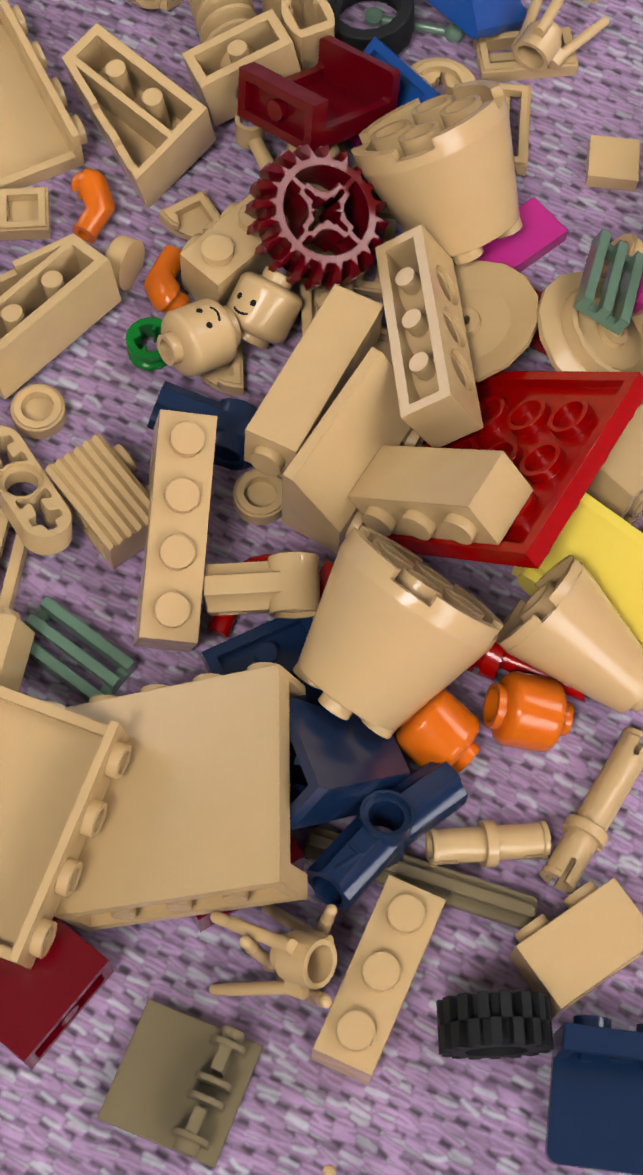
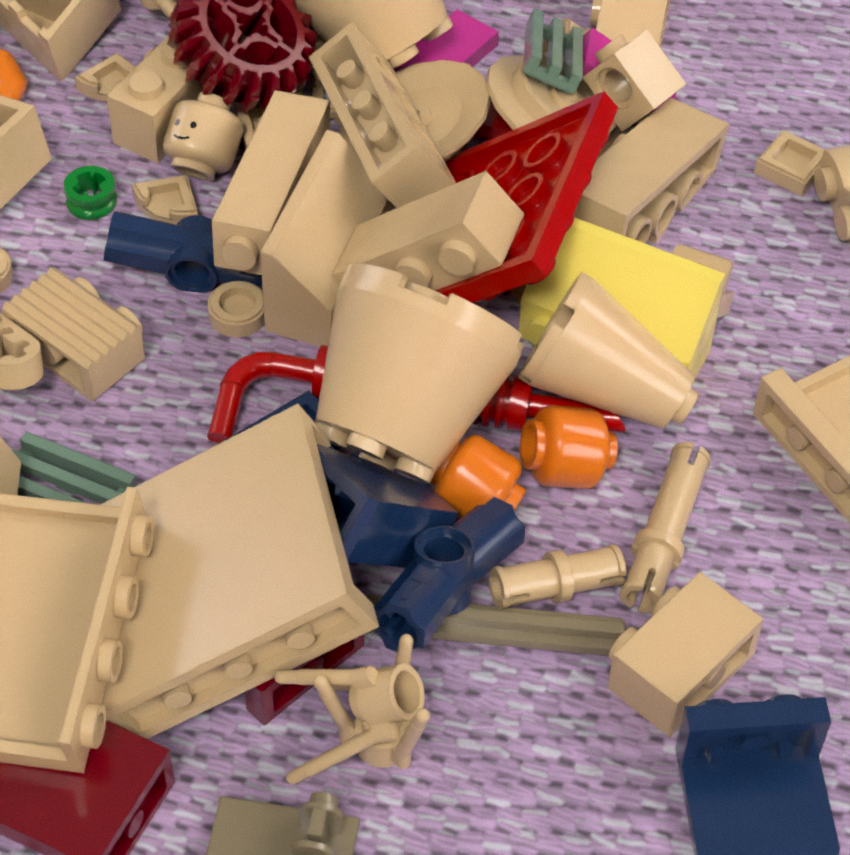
camera: 10 degrees left, 15 degrees down
tan tile [105,235,145,291] -> none
tan arch [133,409,218,652] -> none
orange arm [144,245,190,314] -> none
tan head [157,298,241,377] -> none
tan piece [203,552,320,619] -> none
tan brick [311,875,446,1085] -> none
black tyre [436,990,554,1060] -> none

